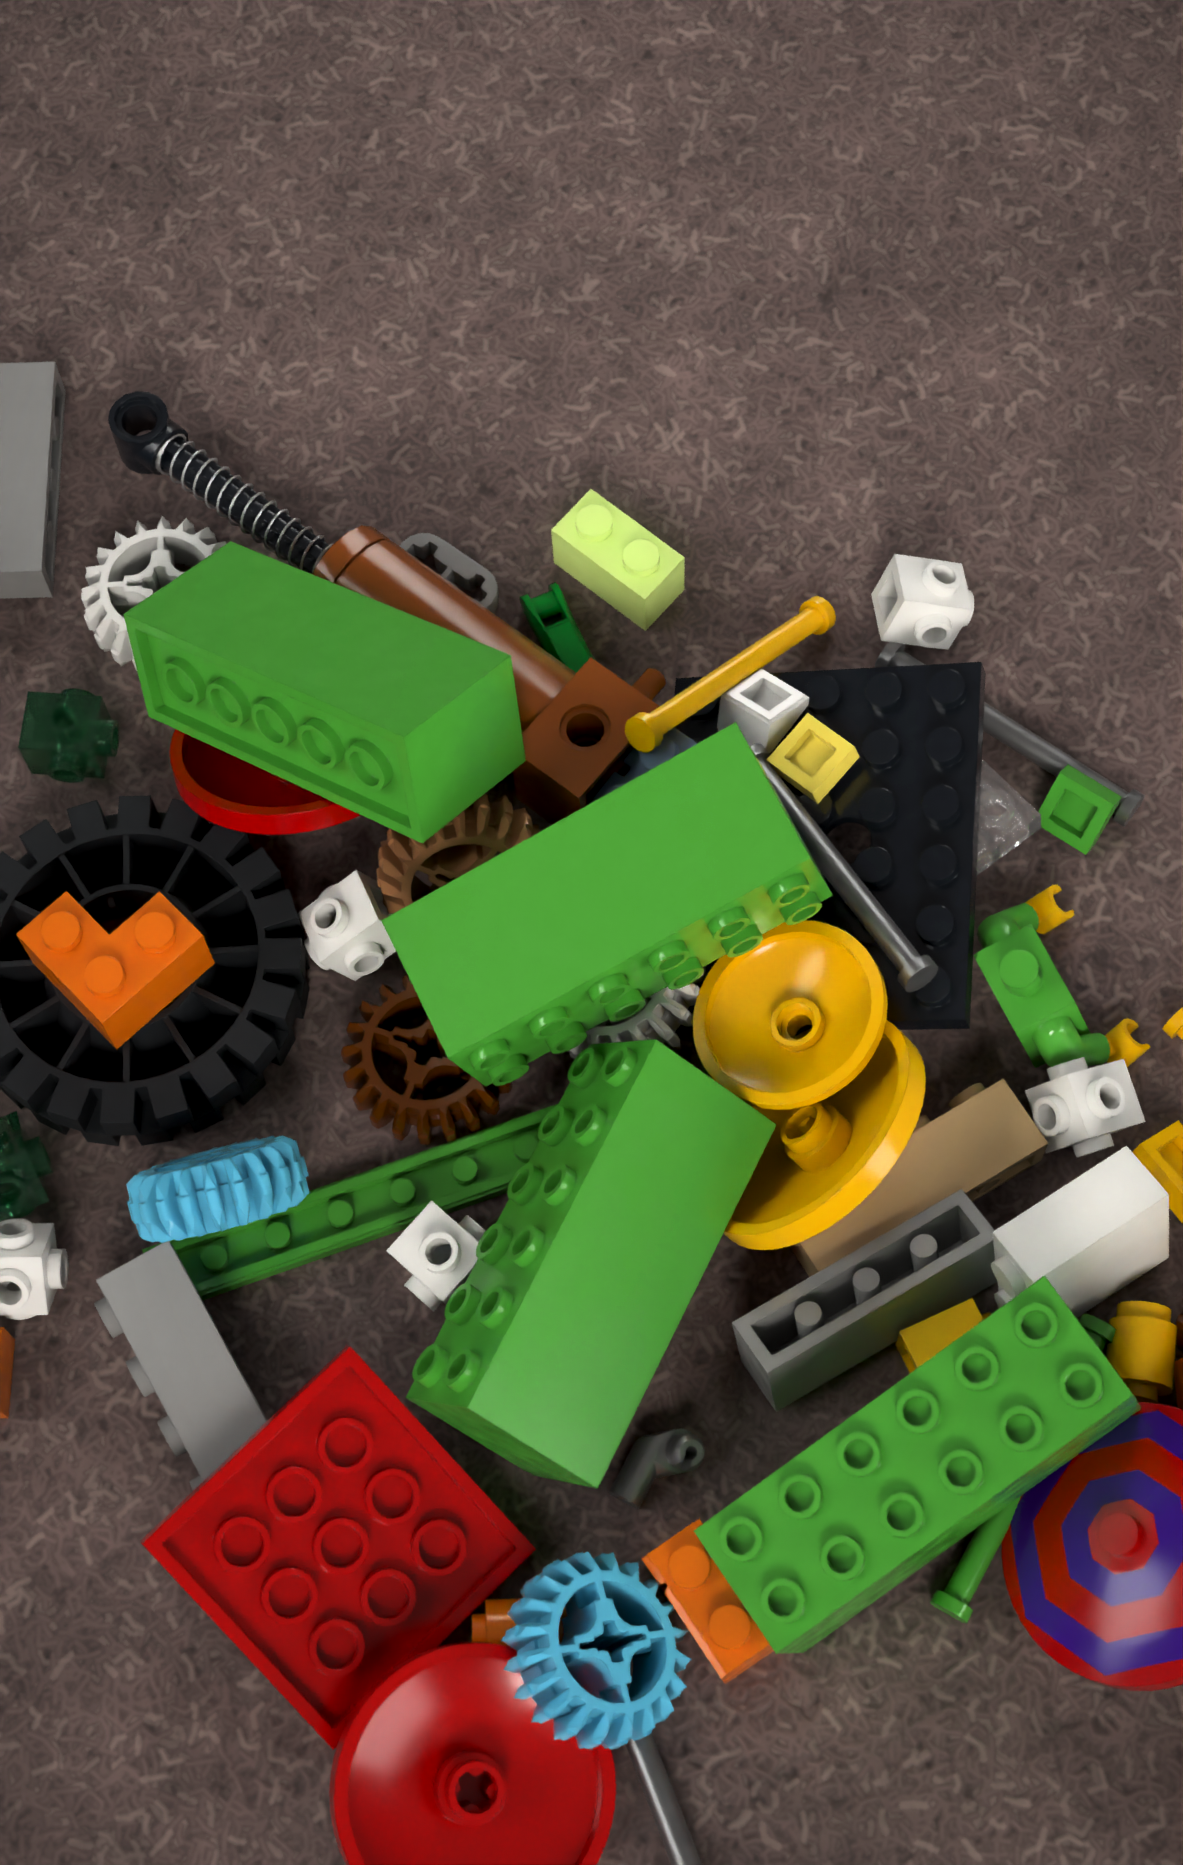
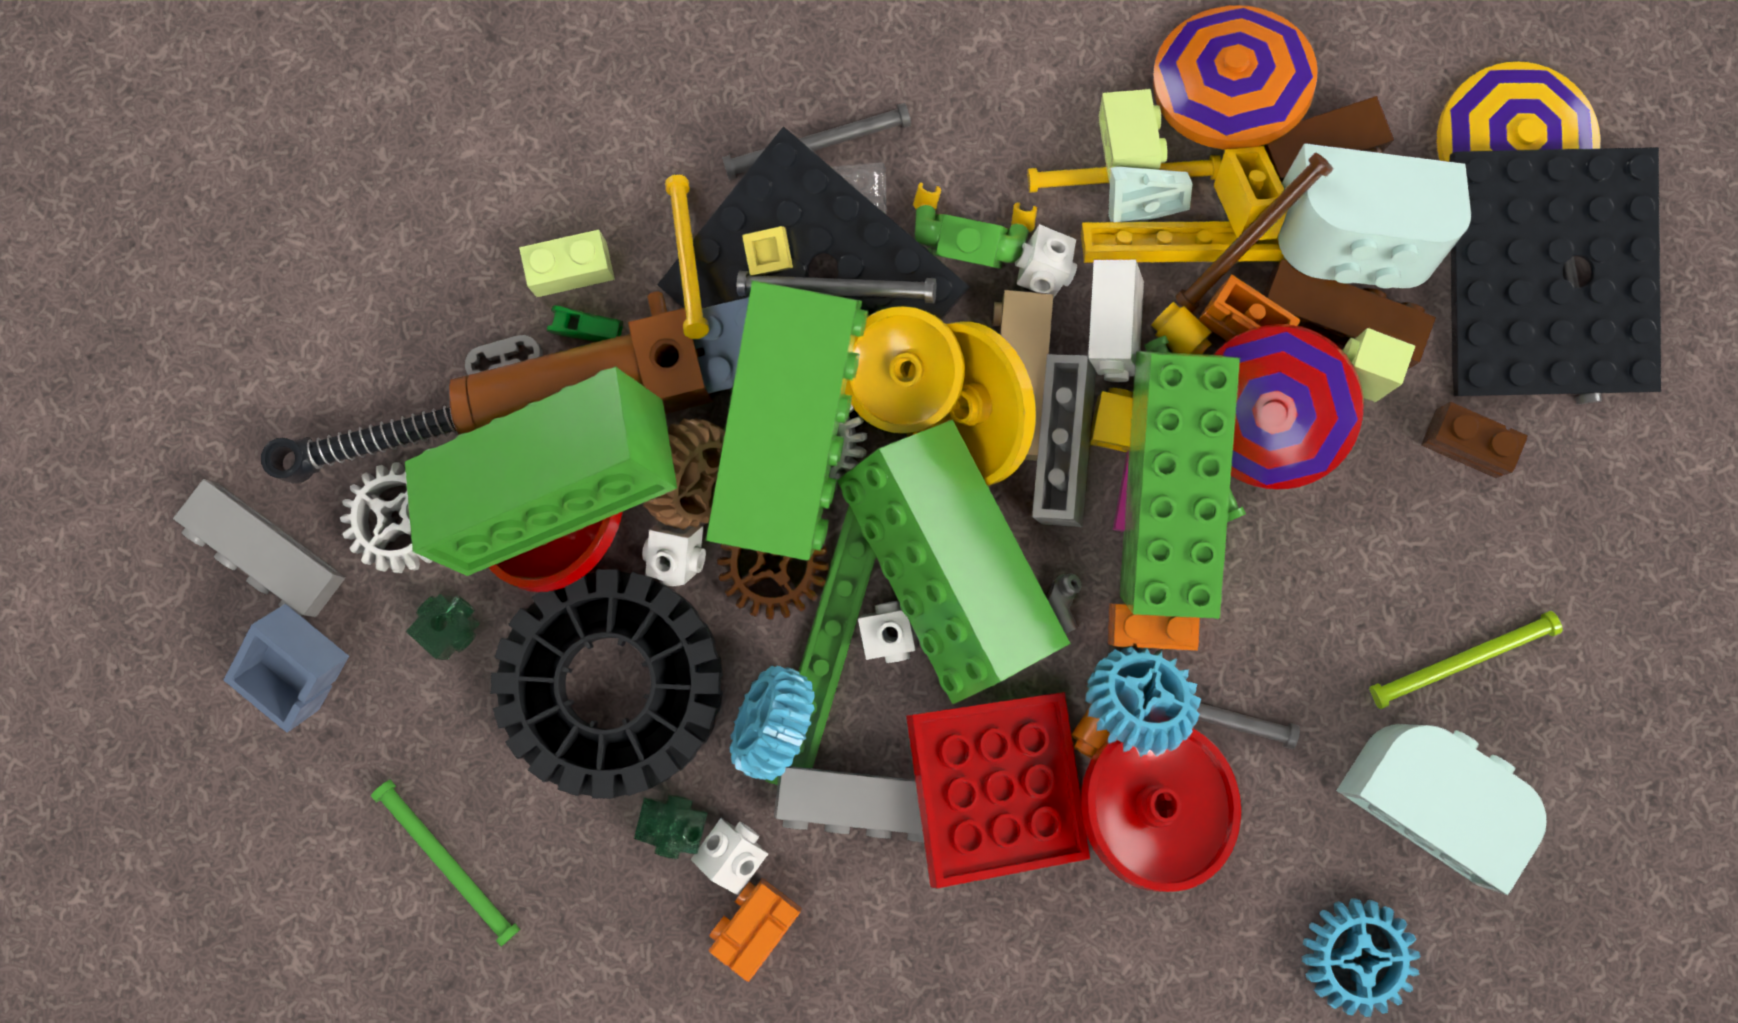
camera: 55 degrees left, 15 degrees up
orange brick [16,891,215,1050] -> none
white slope [717,669,810,753] -> none
white brick [871,554,974,650] -> none
bright green plate [1033,764,1122,855] -> none

